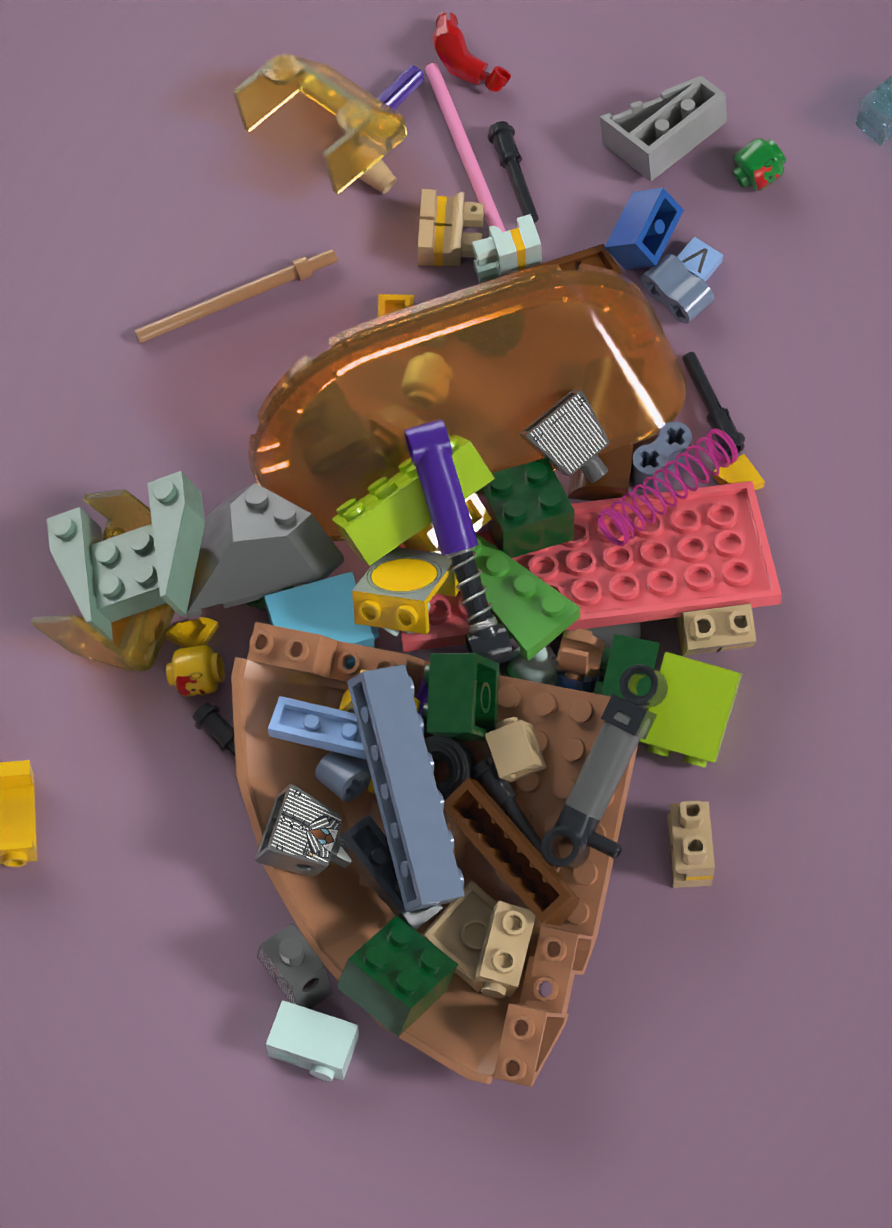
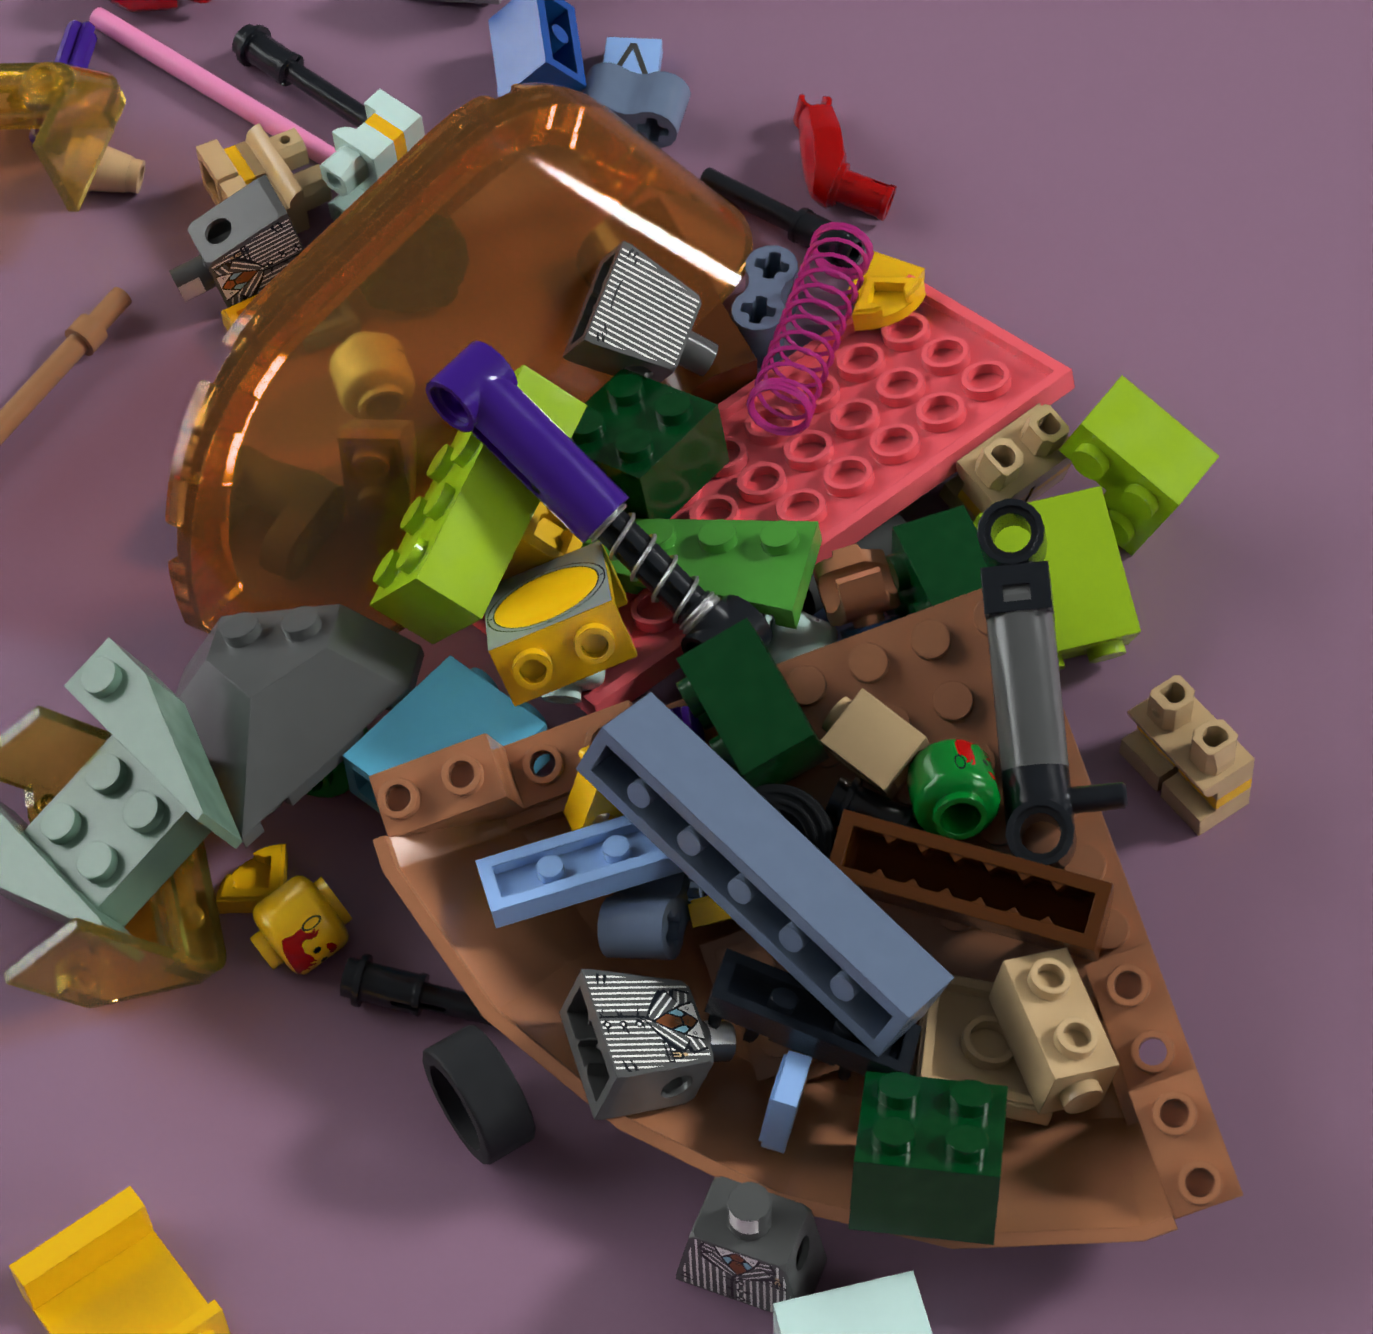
camera: 30 degrees left, 10 degrees down
none -> dark grey torso [169,175,318,307]
none -> black tyre [422,1025,536,1164]
none -> light blue tile [758,1050,812,1154]
none -> red arm [793,94,897,221]
none -> yellow tile [852,276,926,331]
none -> green head [906,739,1001,840]
none -> lime brick [1059,375,1219,556]

